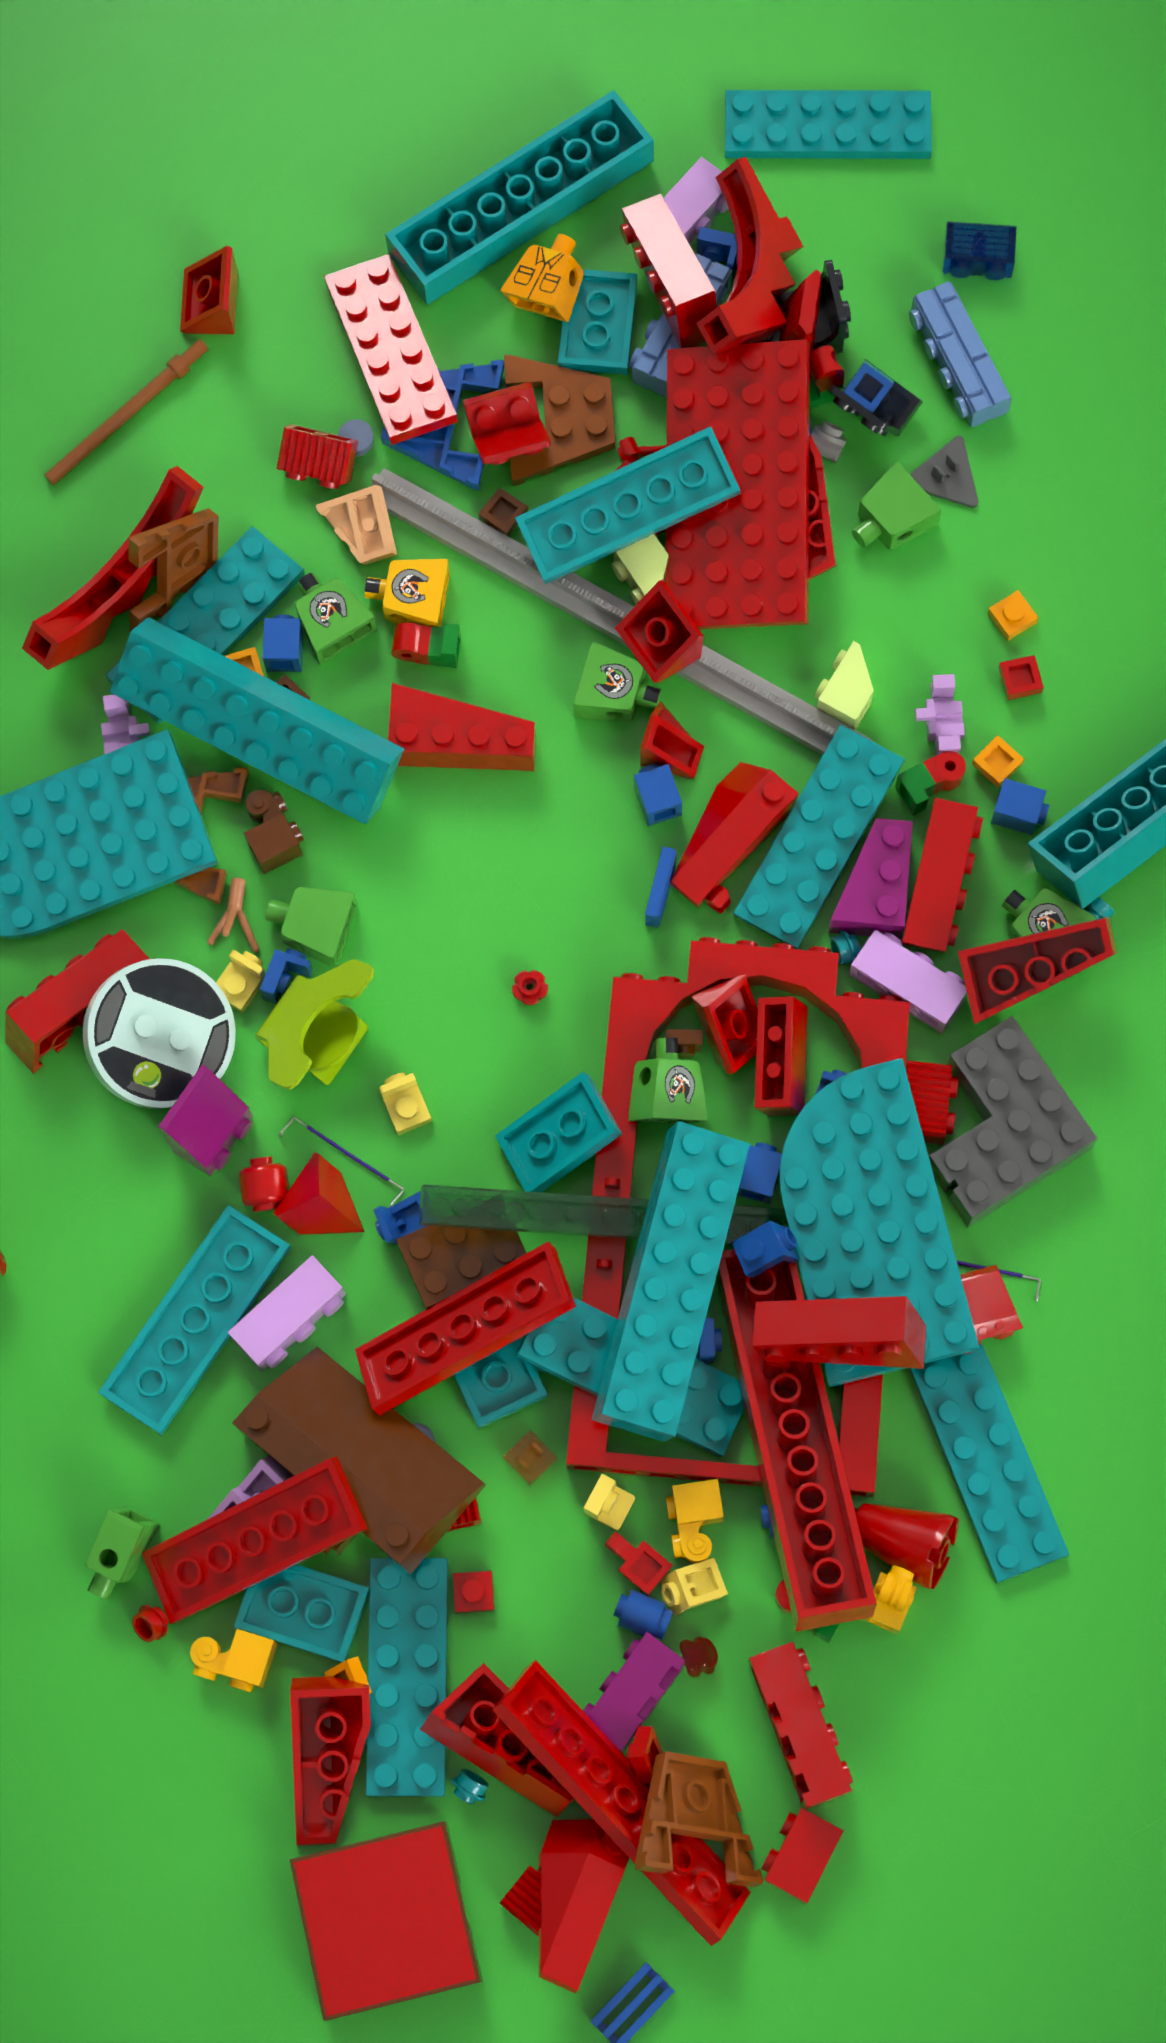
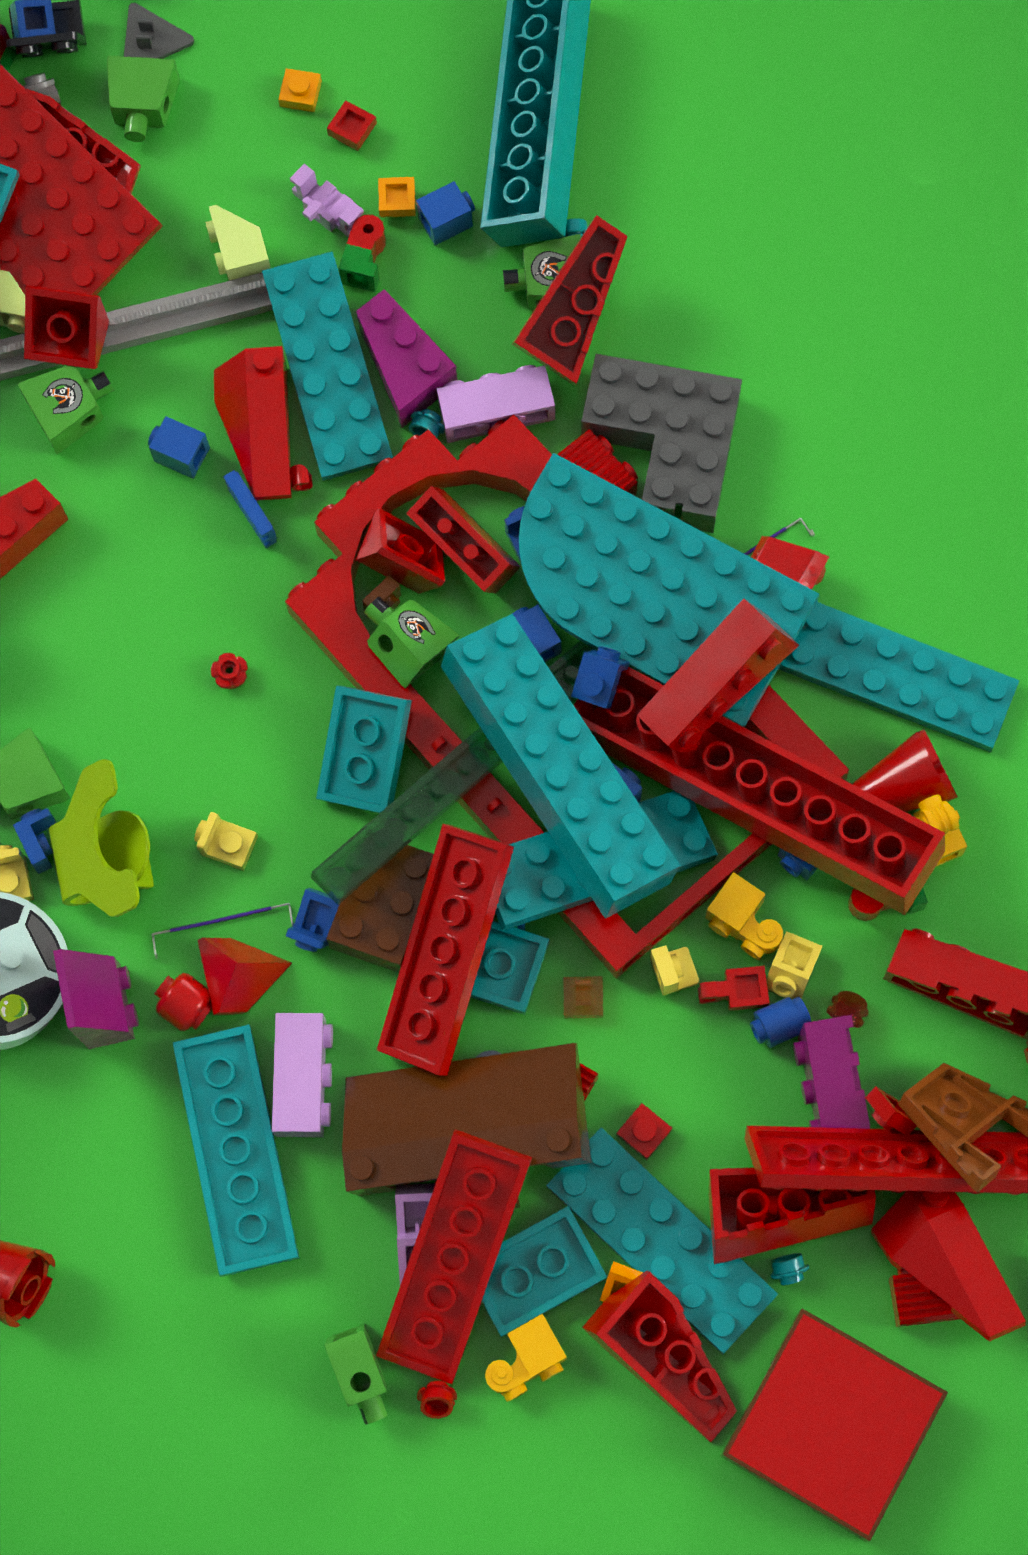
camera: 45 degrees left, 0 degrees up
red slope [640,701,704,779] -> none
red wedge [902,798,983,954] -> none

